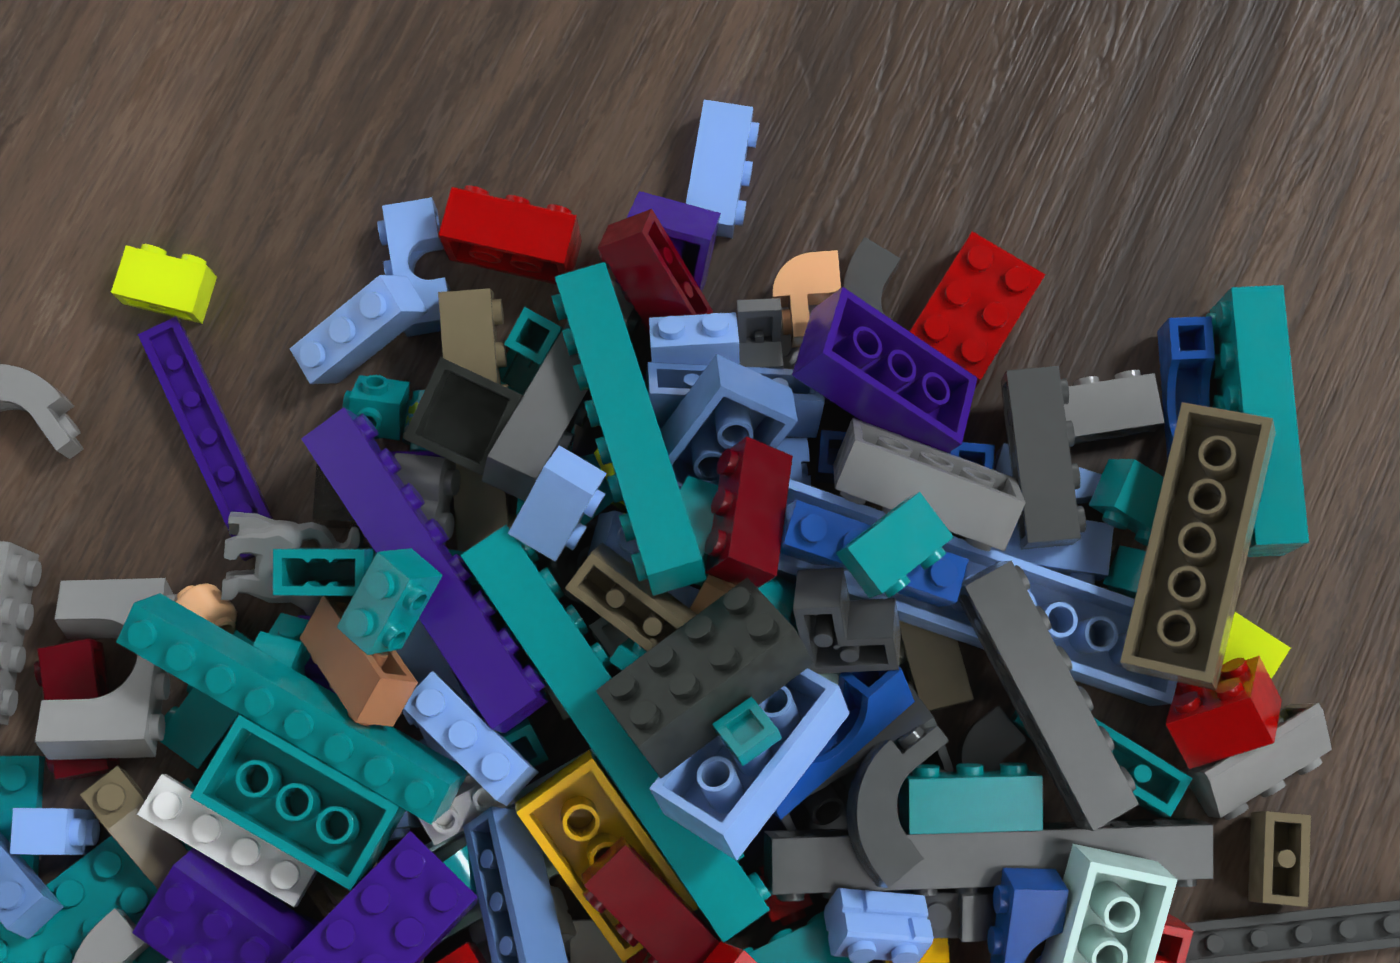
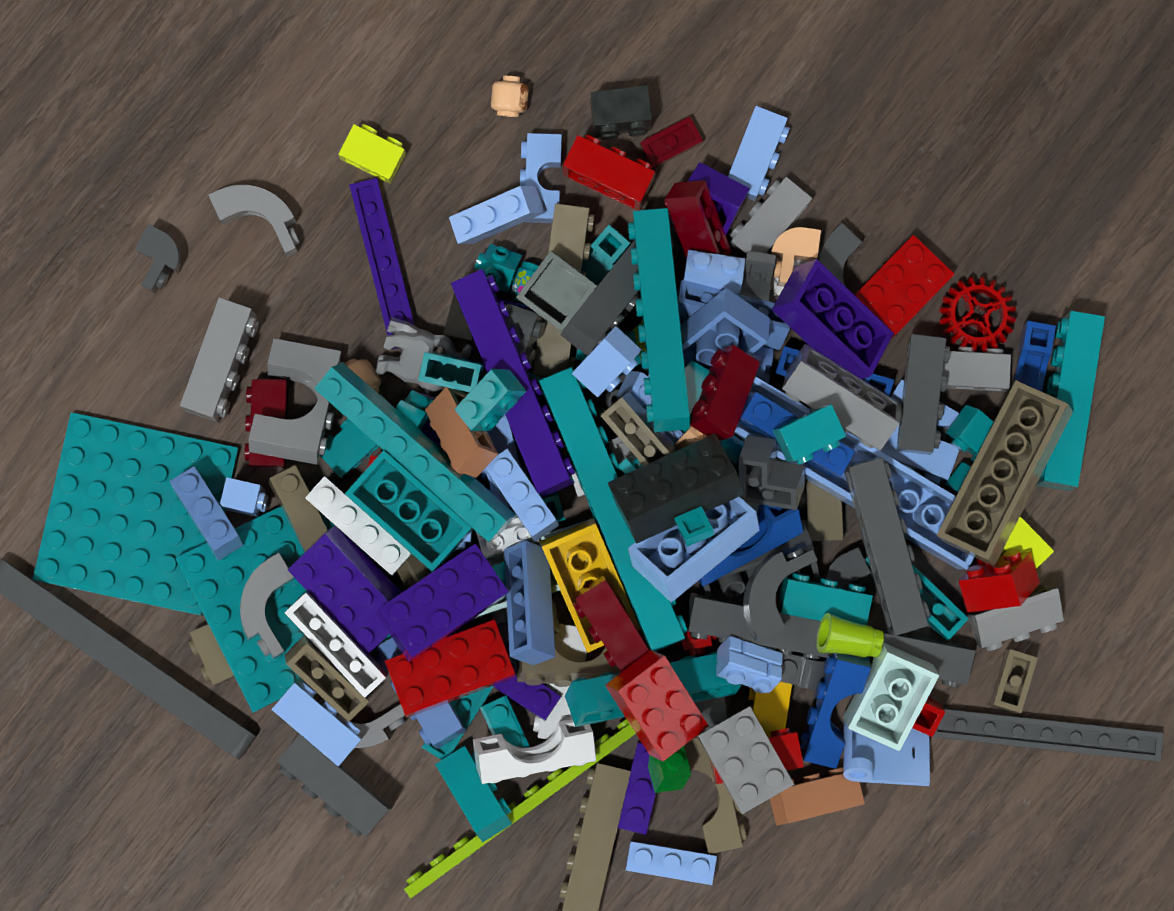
camera: 10 degrees right, 5 degrees up
none -> light nougat head [491,76,529,117]
none -> pearl dark grey brick [590,85,652,140]
none -> dark red plate [640,116,703,169]
none -> light grey brick [730,177,812,259]
none -> lime plant [817,613,884,658]
none -> red gear [939,277,1016,353]

